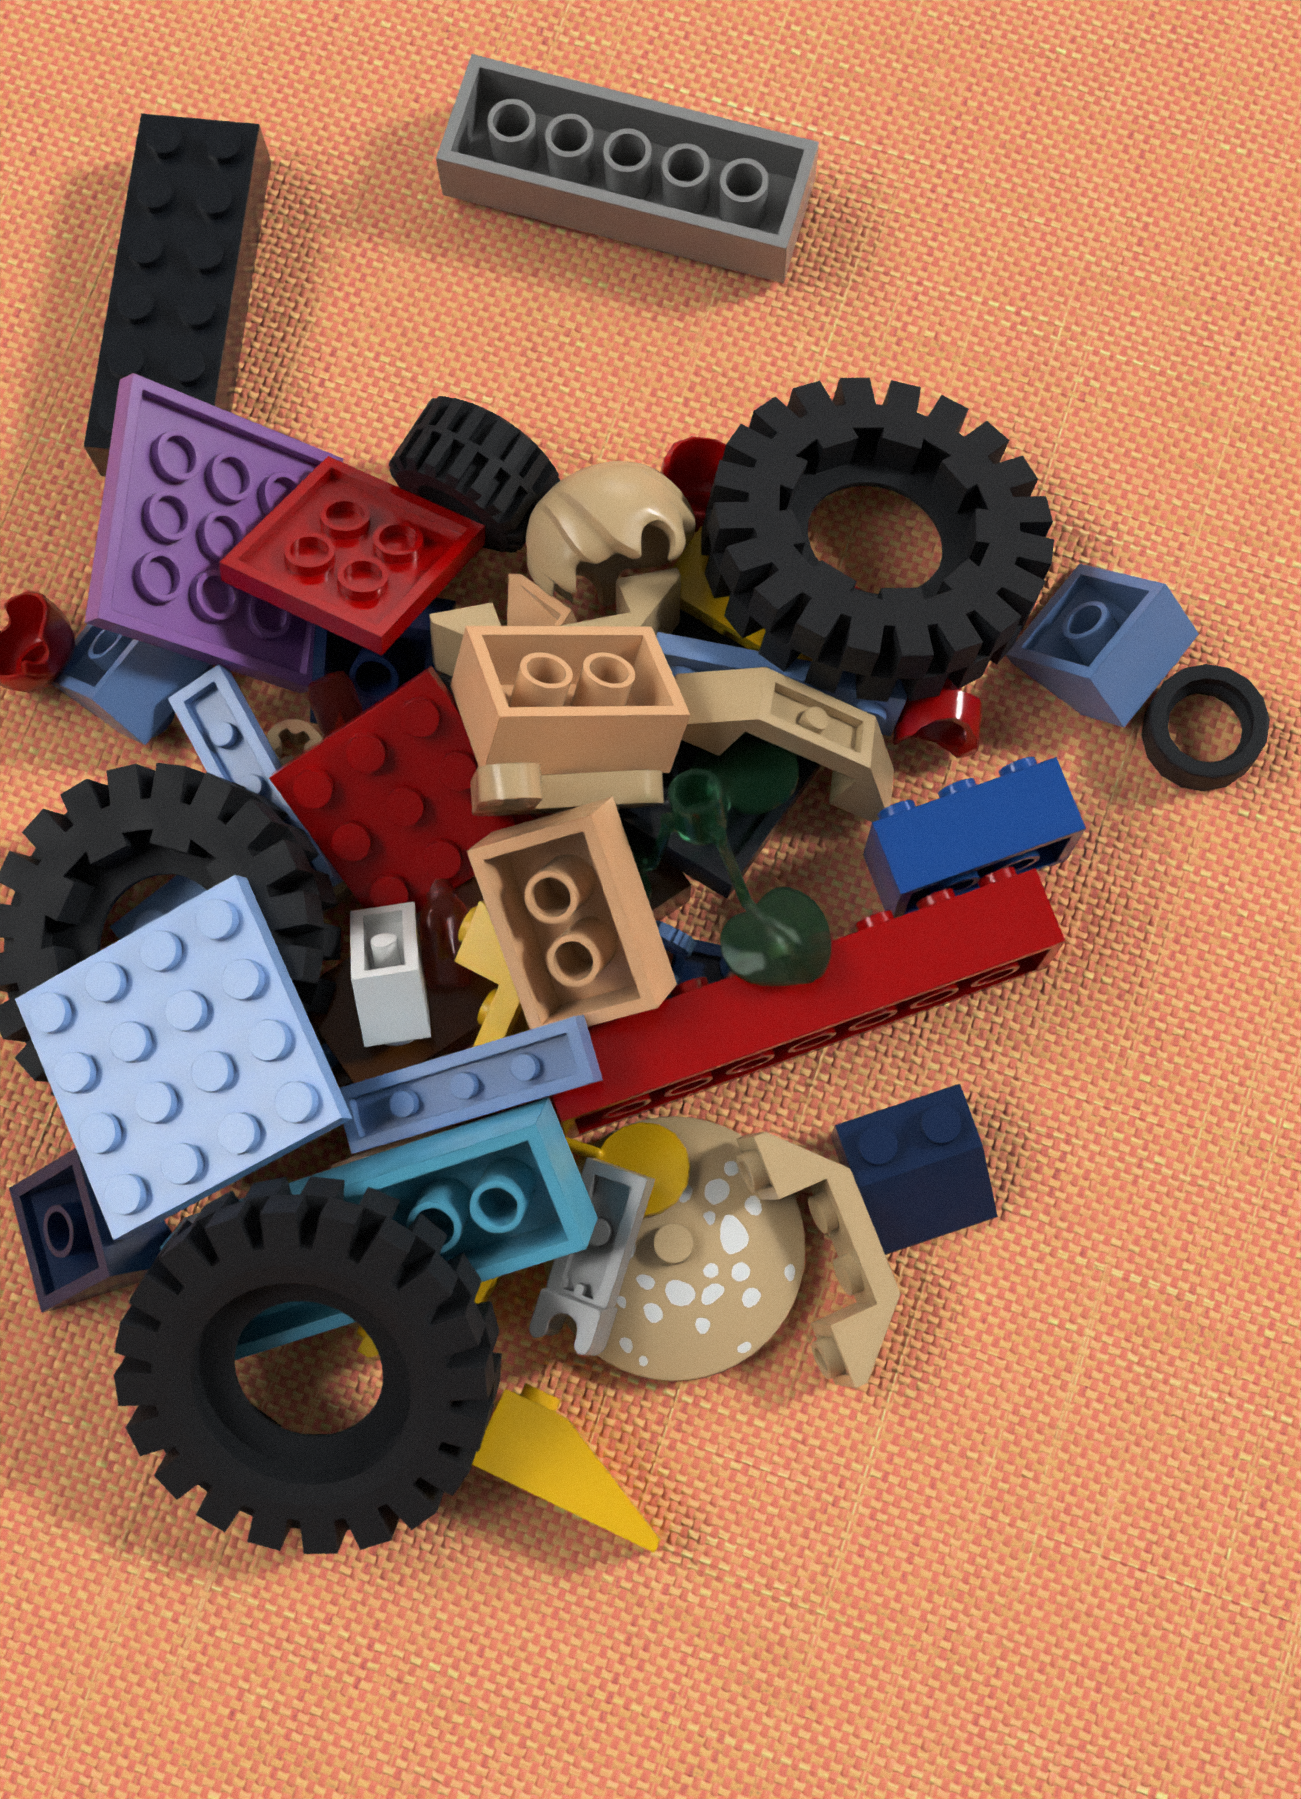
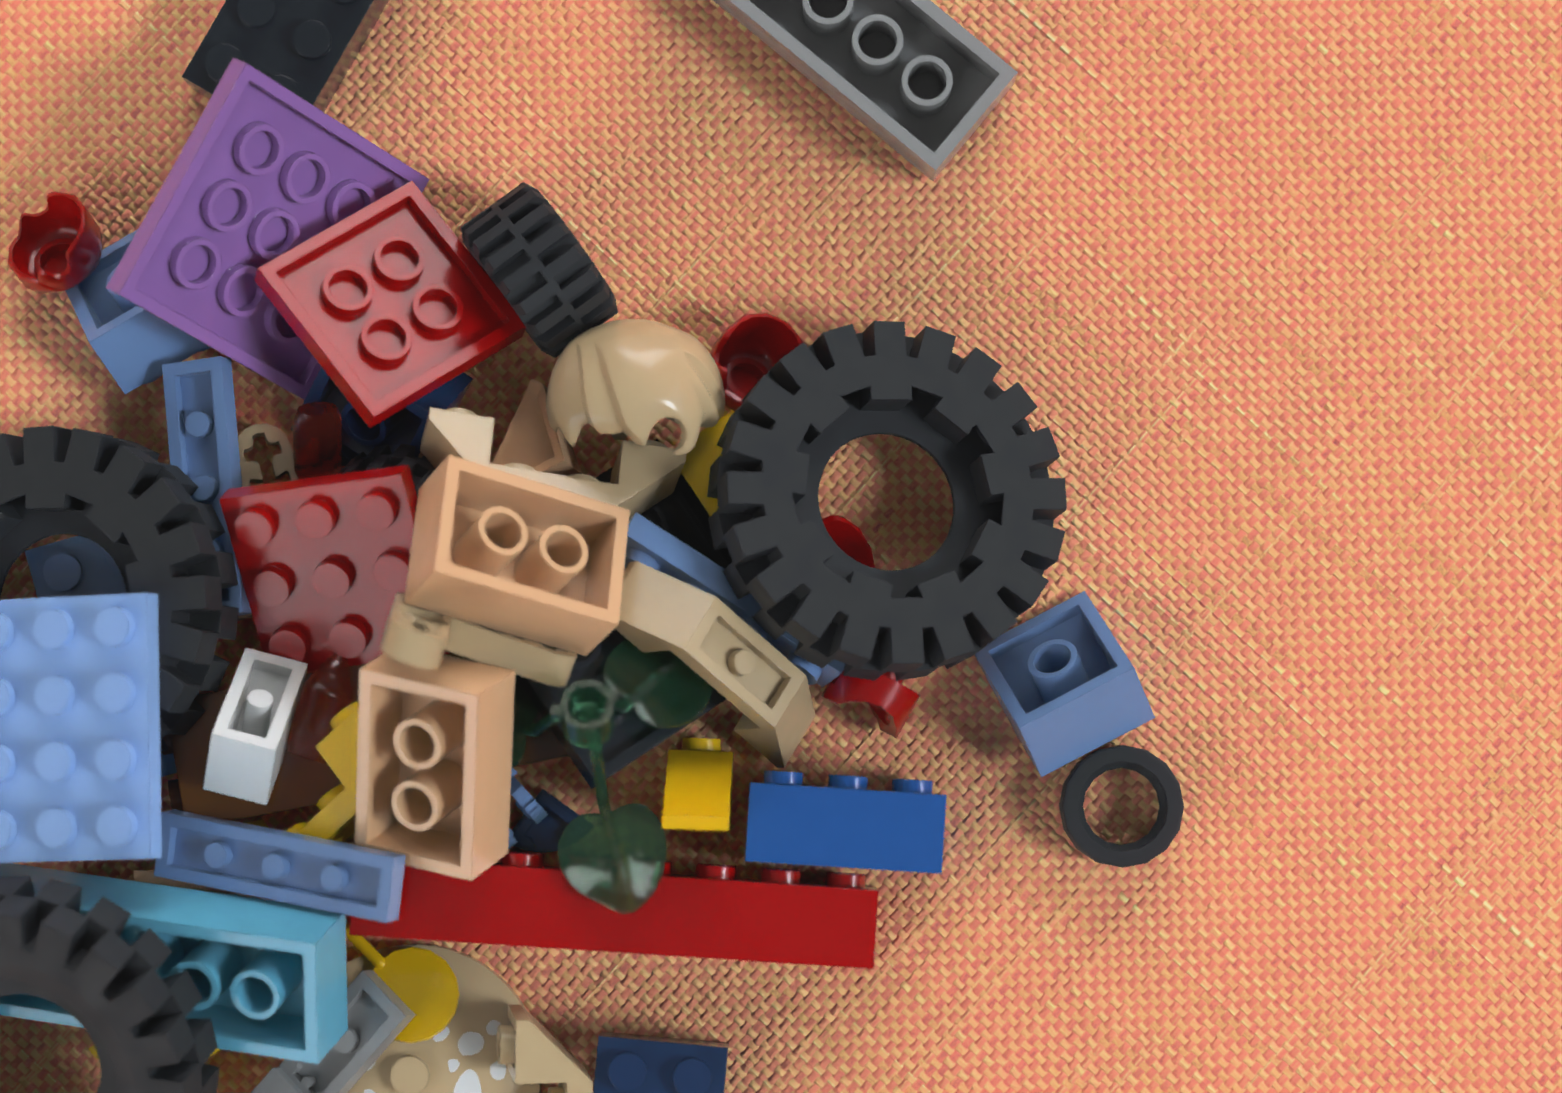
camera: 20 degrees right, 10 degrees up
none -> yellow slope [662,738,734,831]

